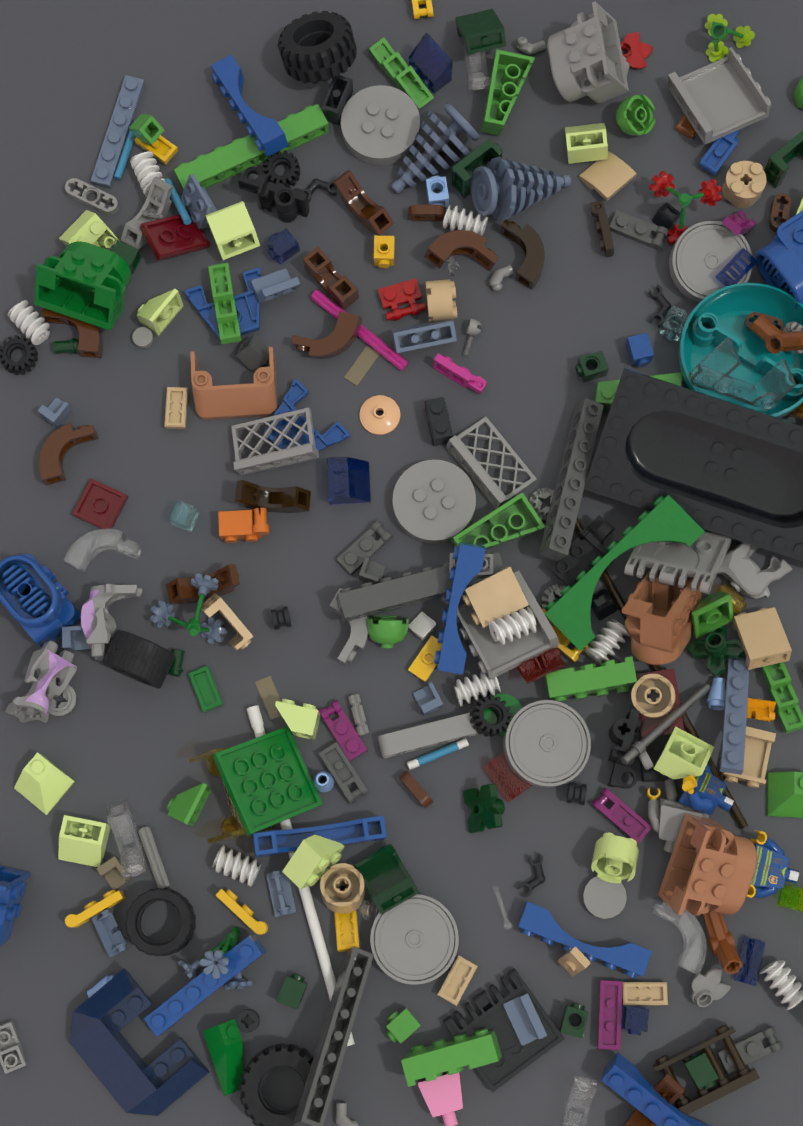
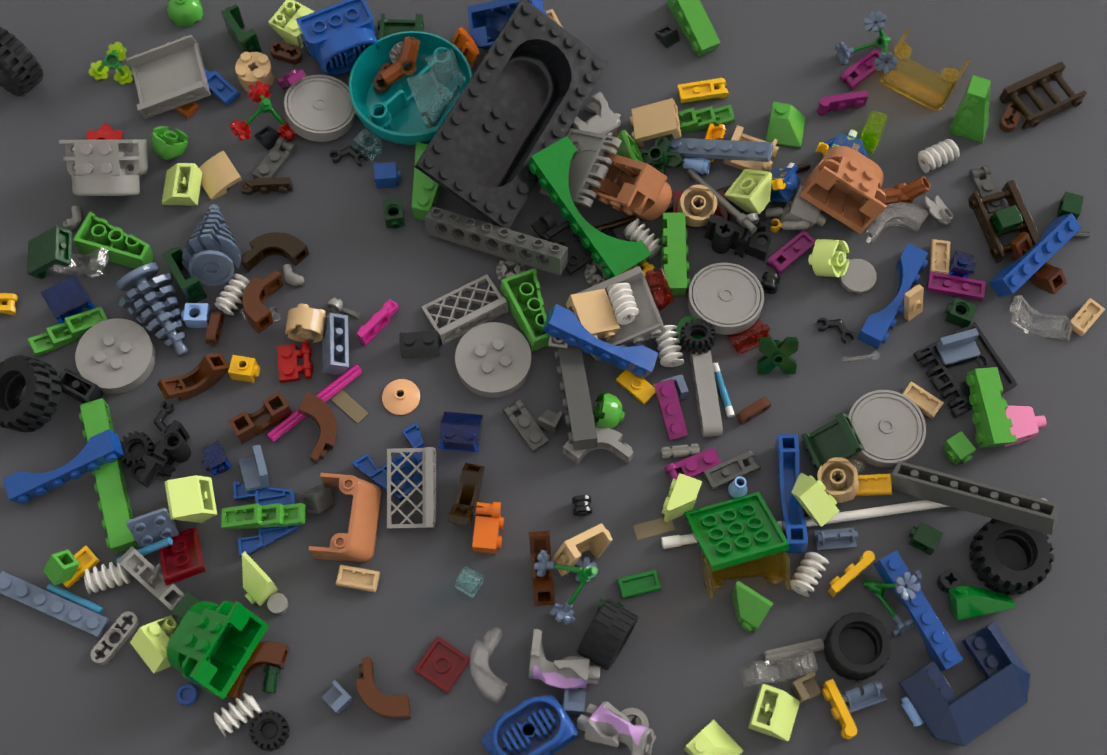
camera: 85 degrees left, 10 degrees down
white slope [408,611,437,641] -> none
clear blue slope [715,248,758,287] -> none
clear blue hinge [734,937,766,986] -> none
none -> magenta plate [654,379,688,440]

